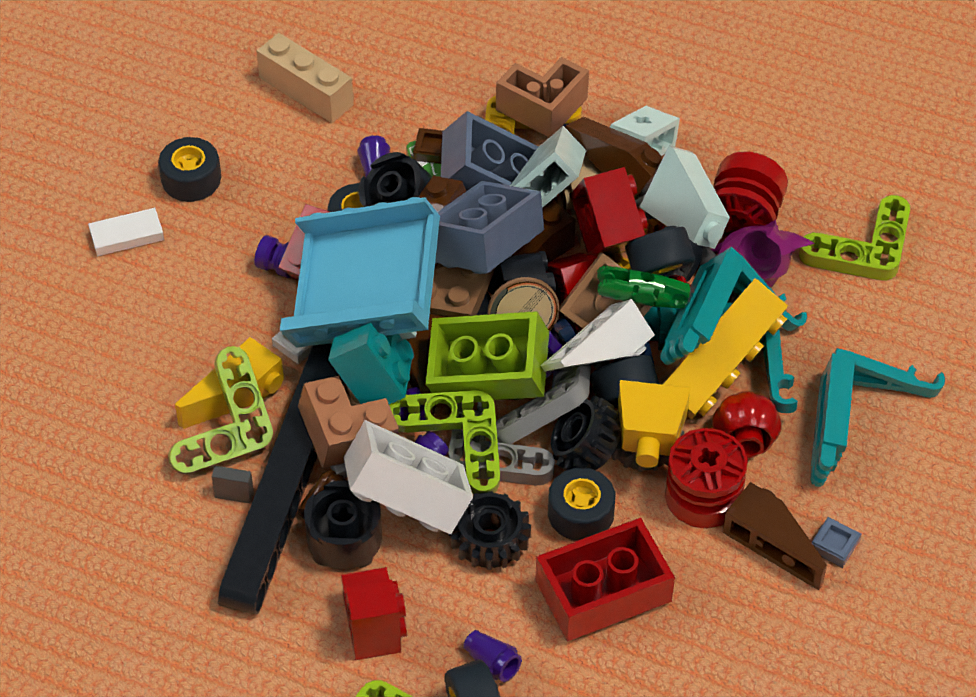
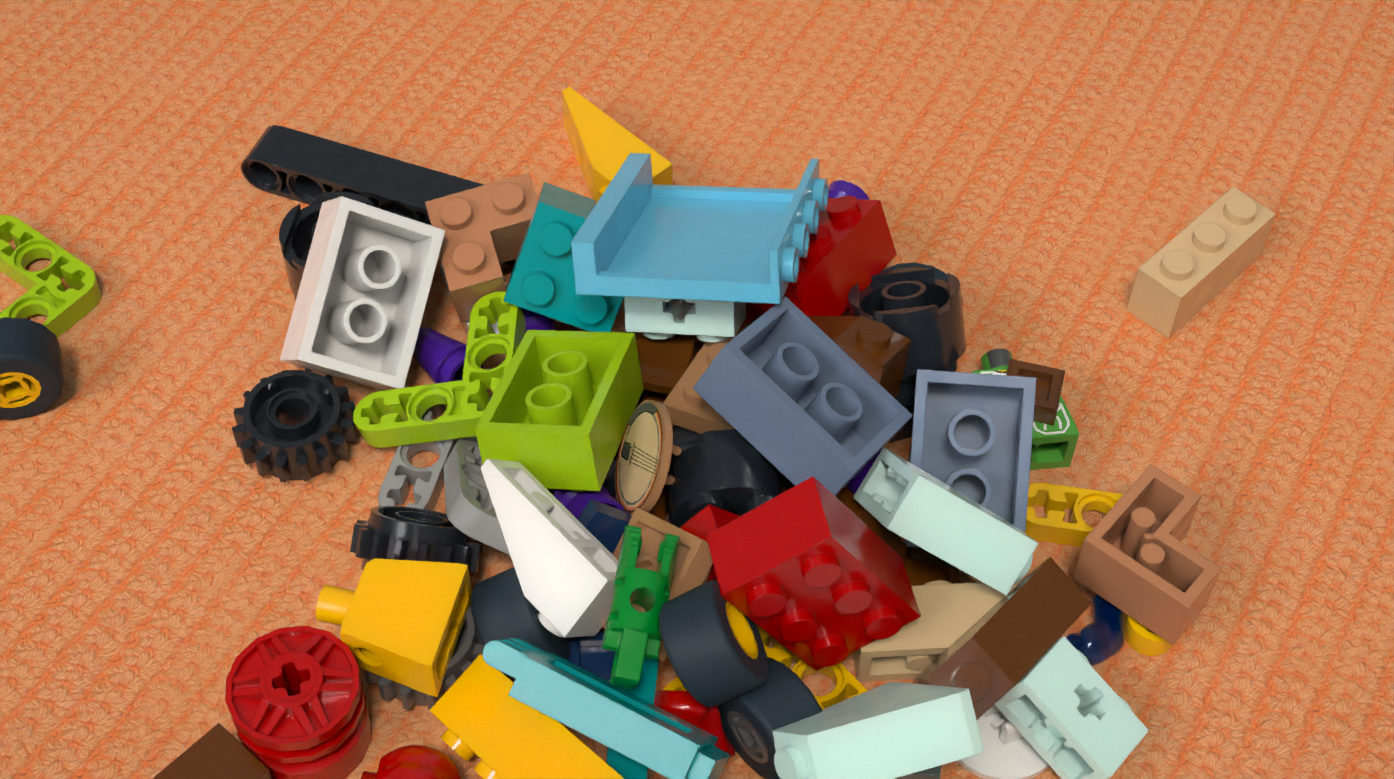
camera: 95 degrees right, 0 degrees up
white tile [88,208,164,256] -> none
black wheel [158,137,221,202] -> none
lime beam [168,346,273,473] -> none
dark grey tile [212,466,254,504] -> none
red brick [341,567,407,661] -> none
dark purple cone [357,135,390,177] -> none
dark purple cone [463,630,522,682] -> none
red brick [535,517,675,642] -> none
black wheel [548,468,616,541] -> none

